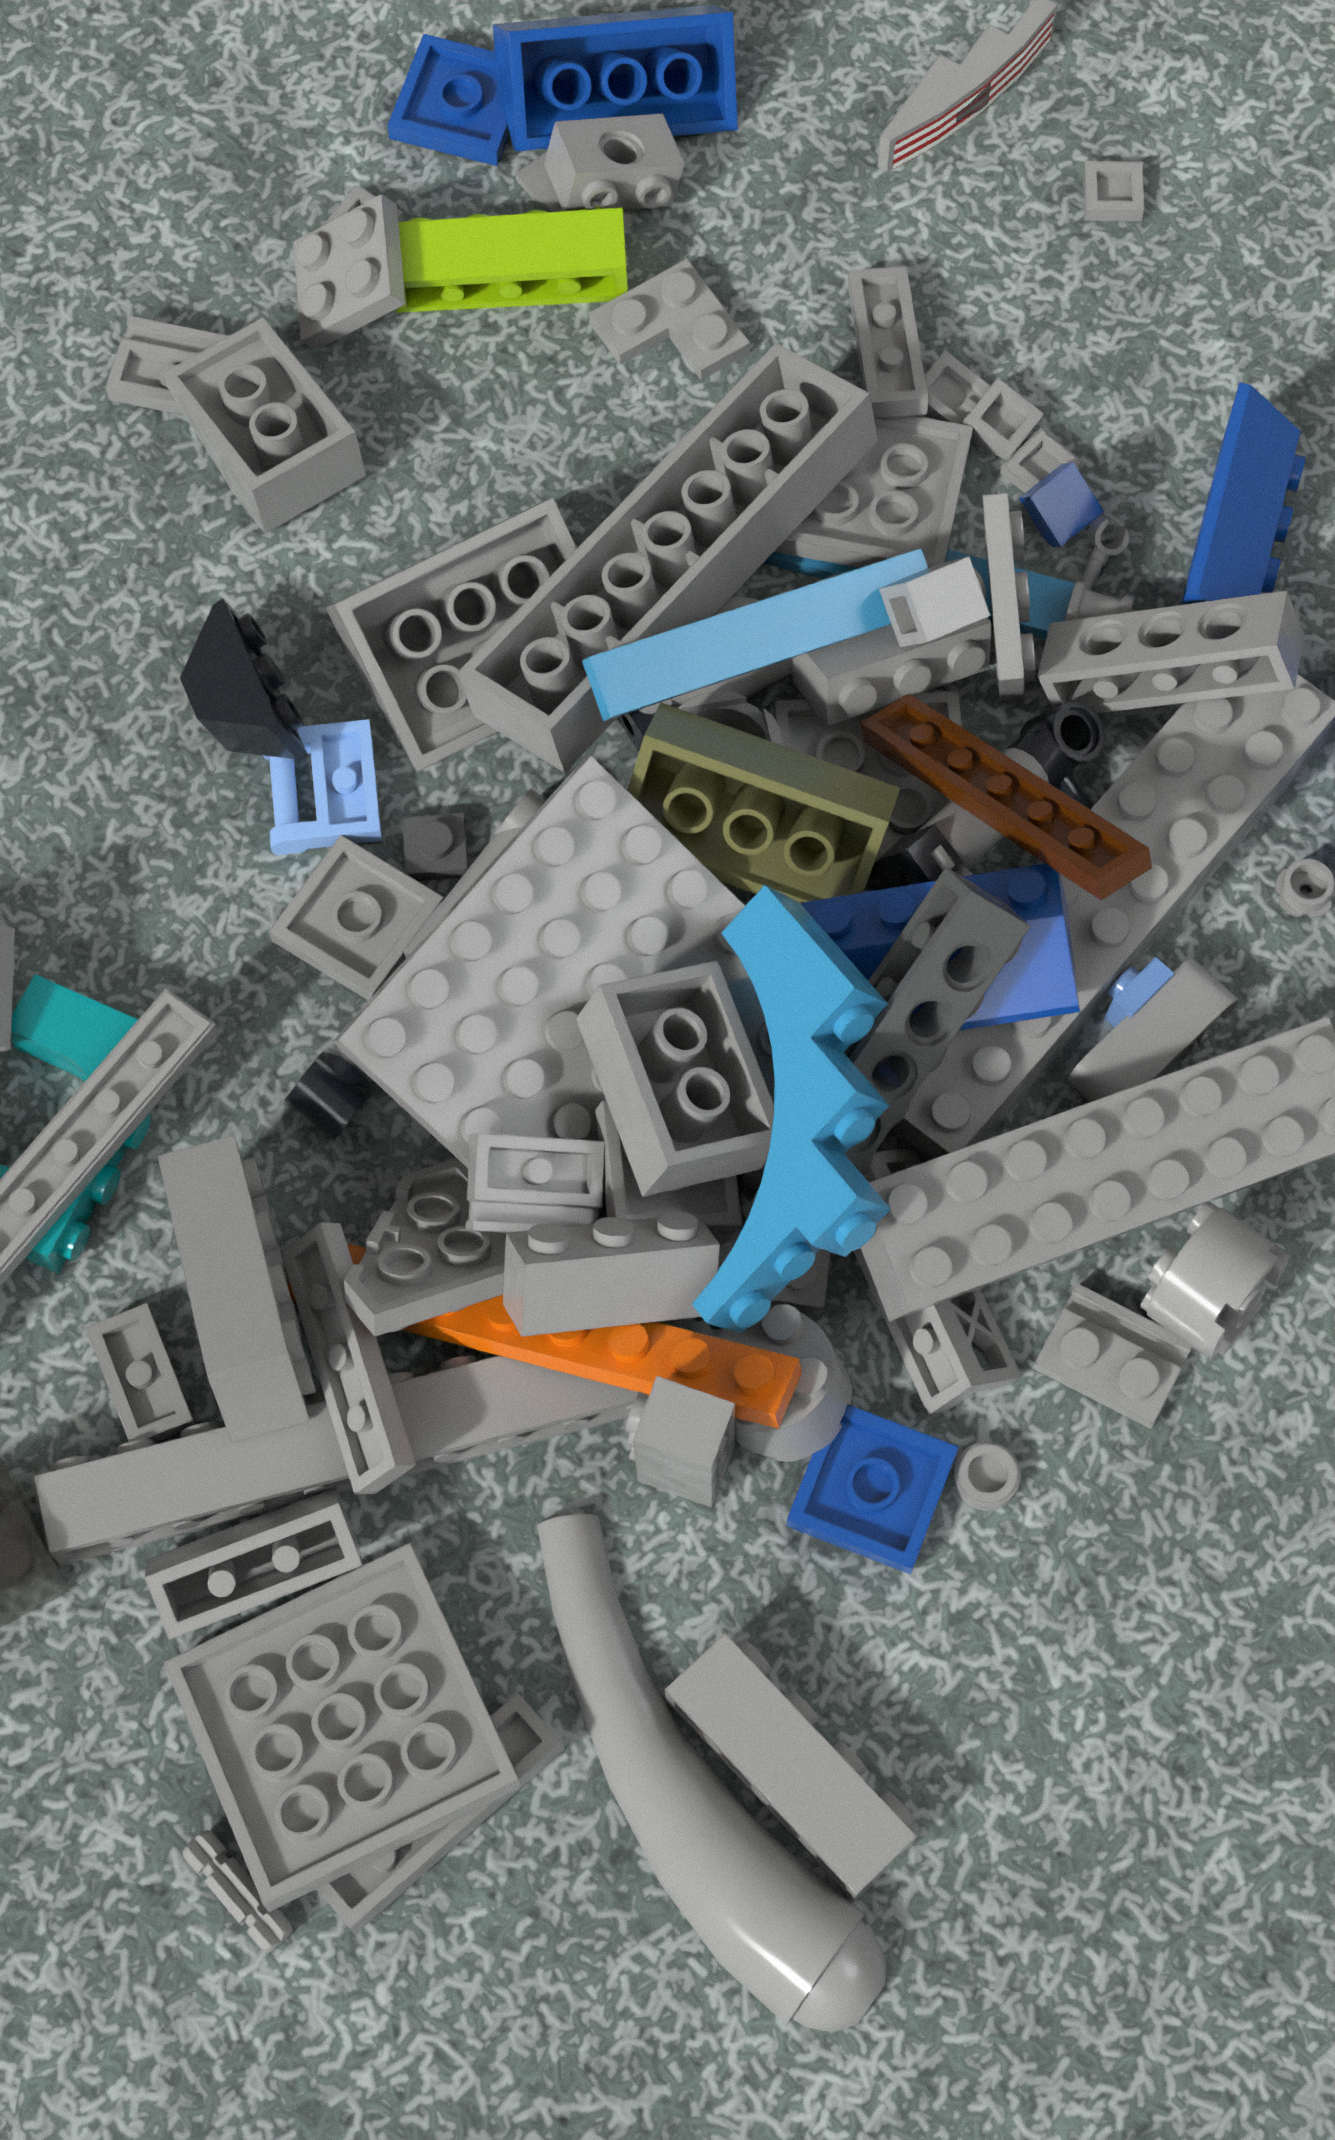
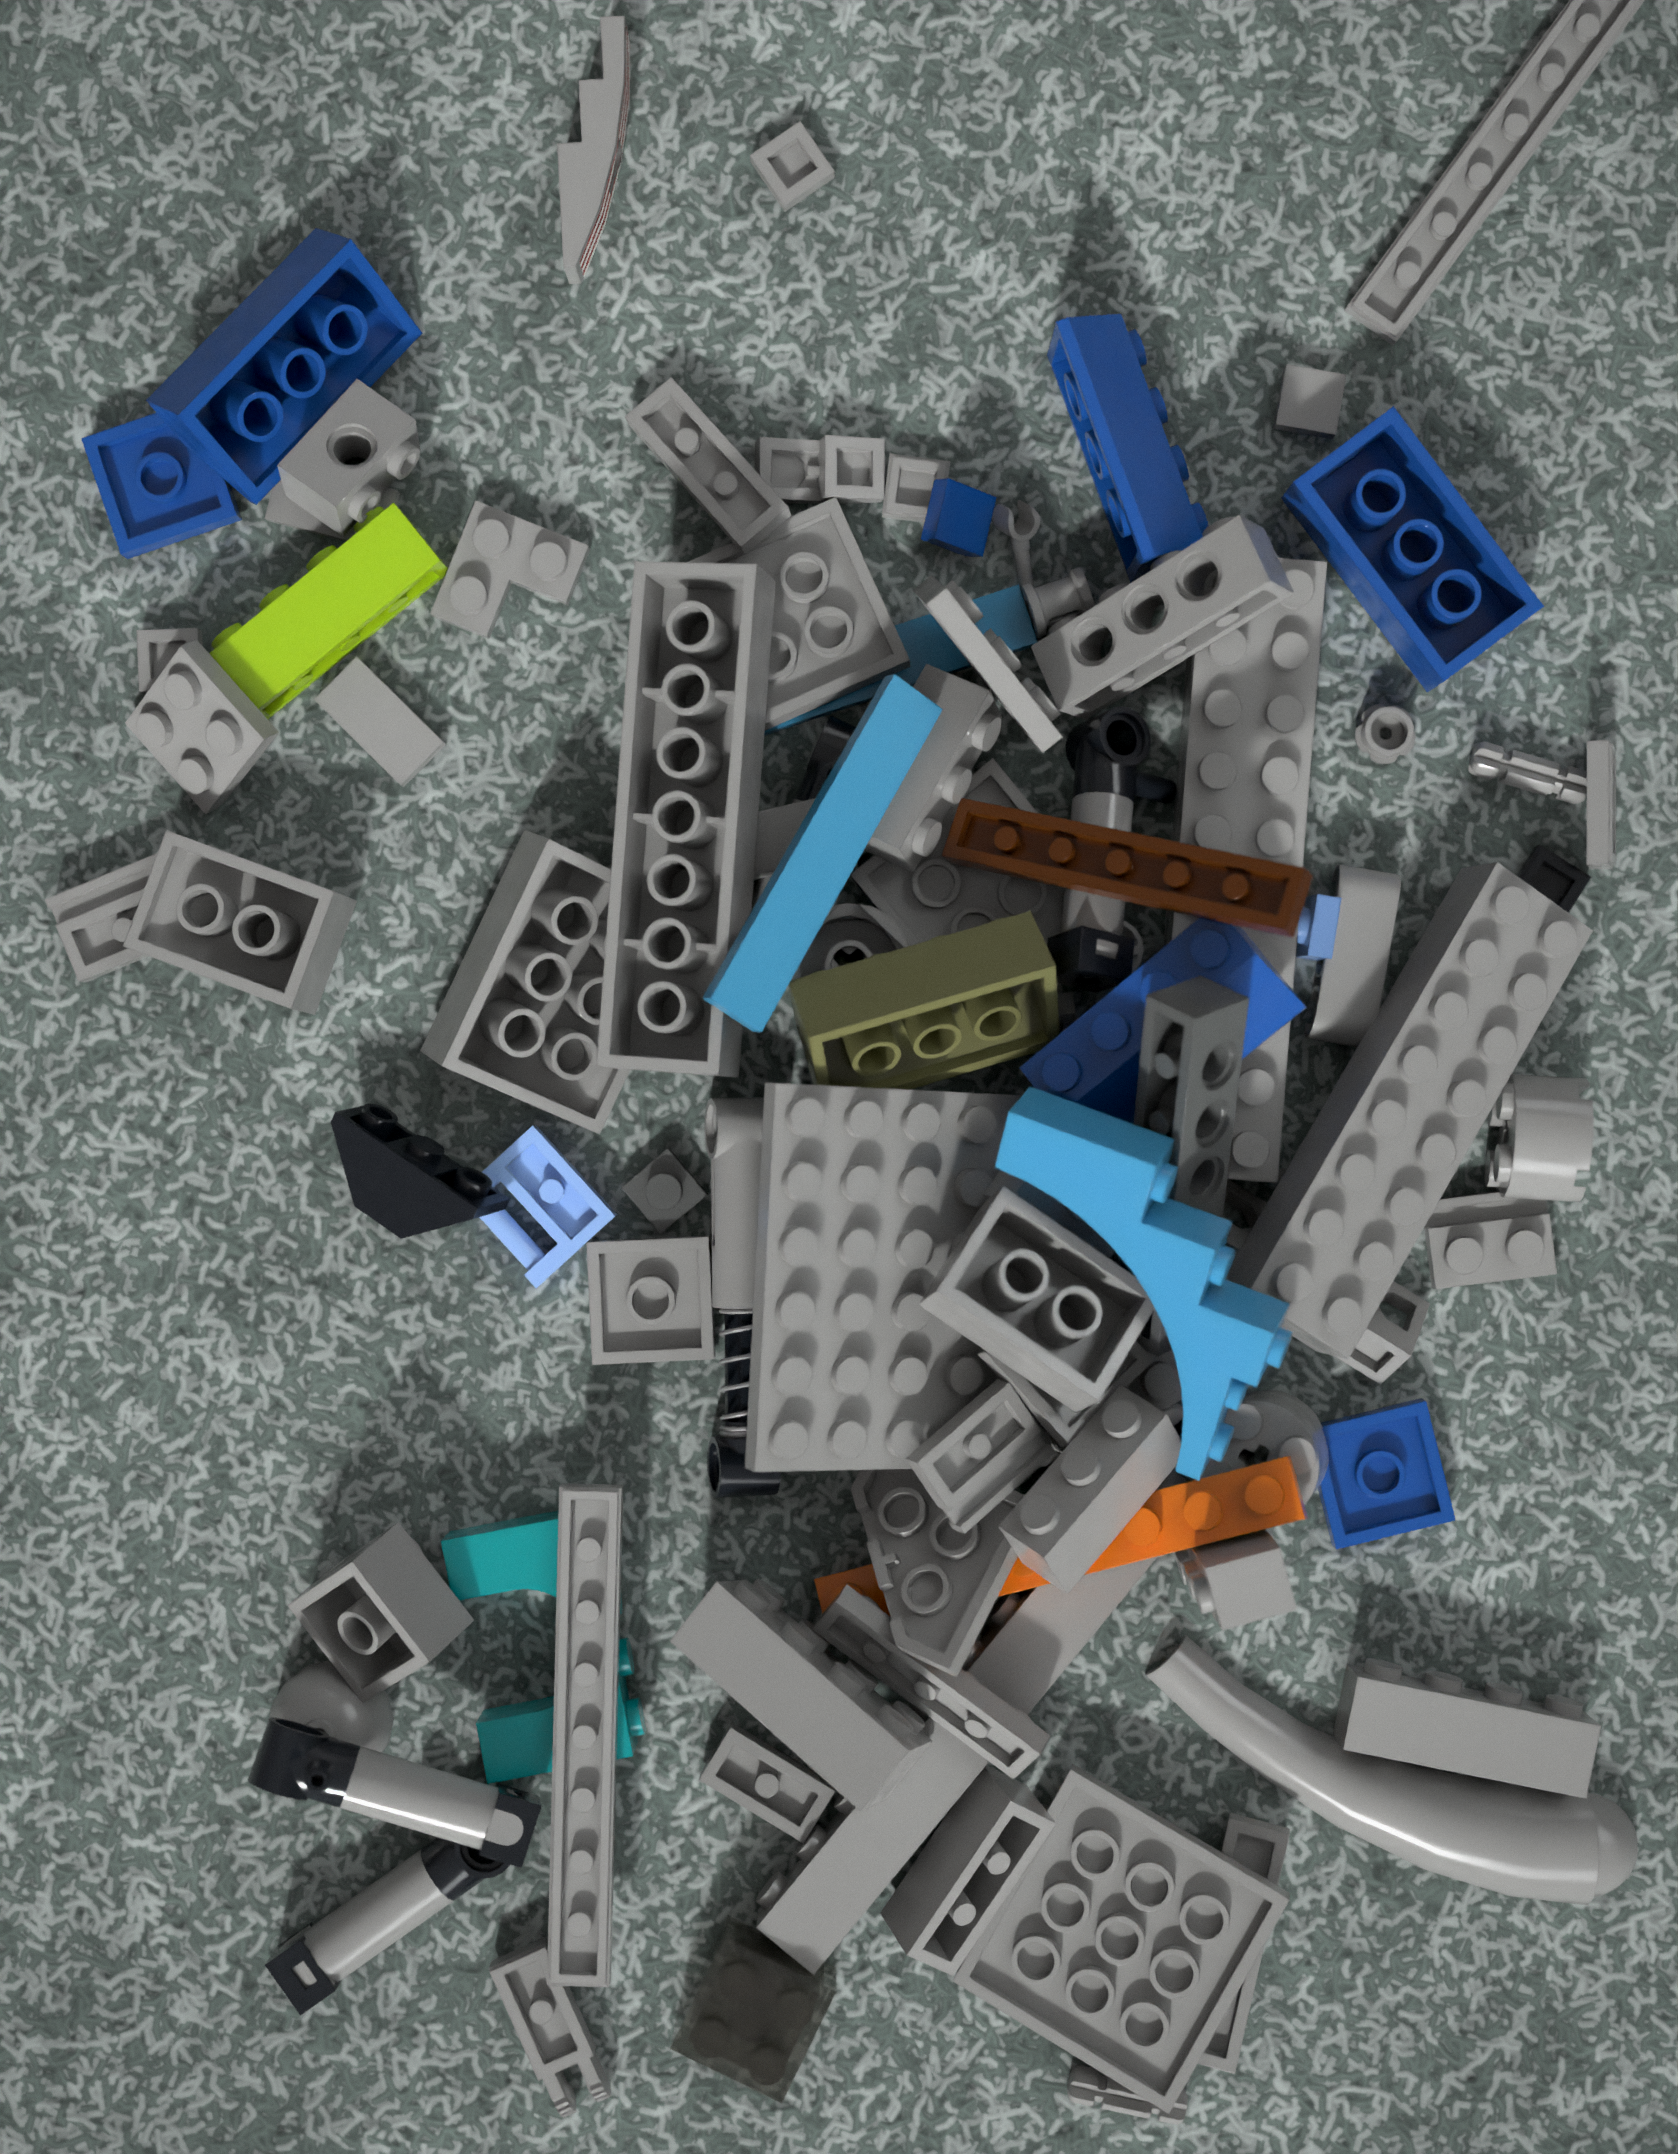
camera: 35 degrees left, 20 degrees up
light grey brick [879,557,990,647] -> none
light grey tile [953,1442,1021,1511] -> none
none -> light grey tile [314,656,446,787]

